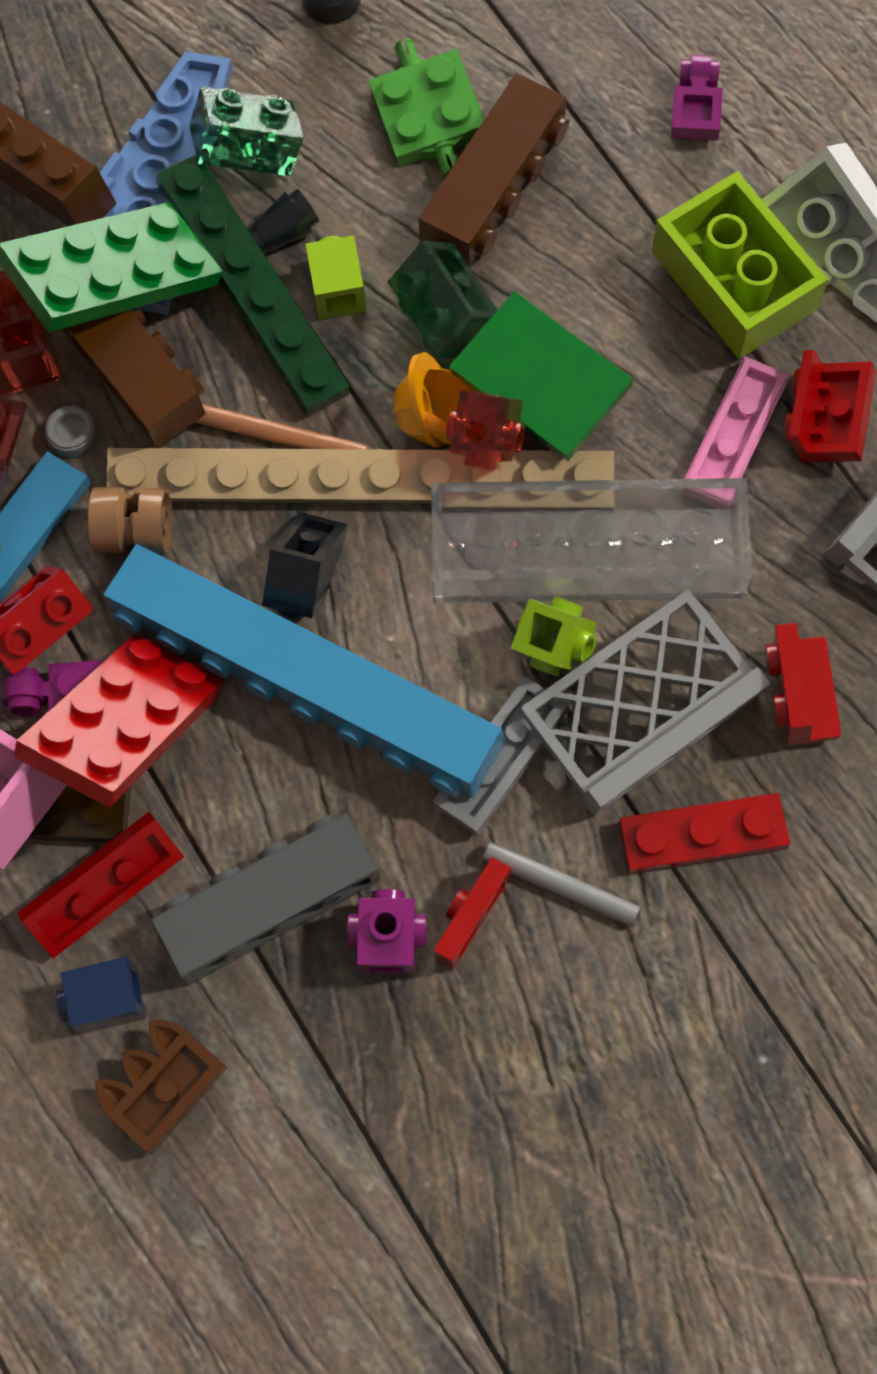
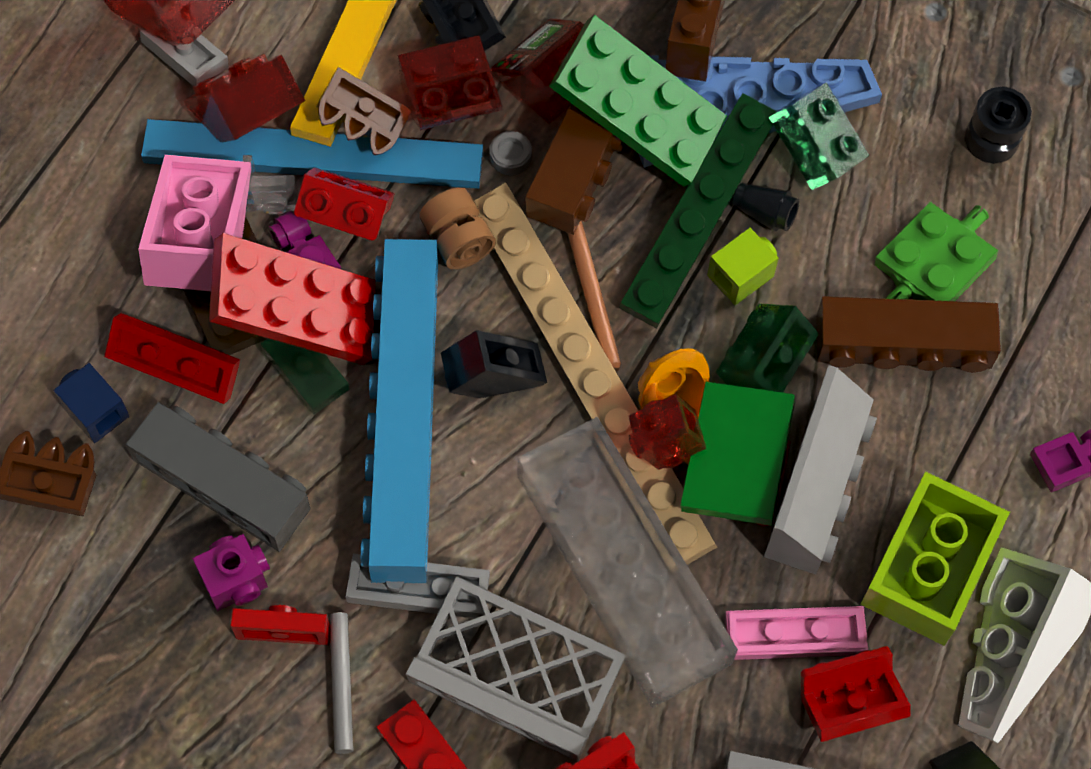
camera: 55 degrees right, 5 degrees down
lime brick [510,596,597,676] -> none
none -> clear green plate [261,338,350,415]
none -> light grey slope [764,365,877,575]

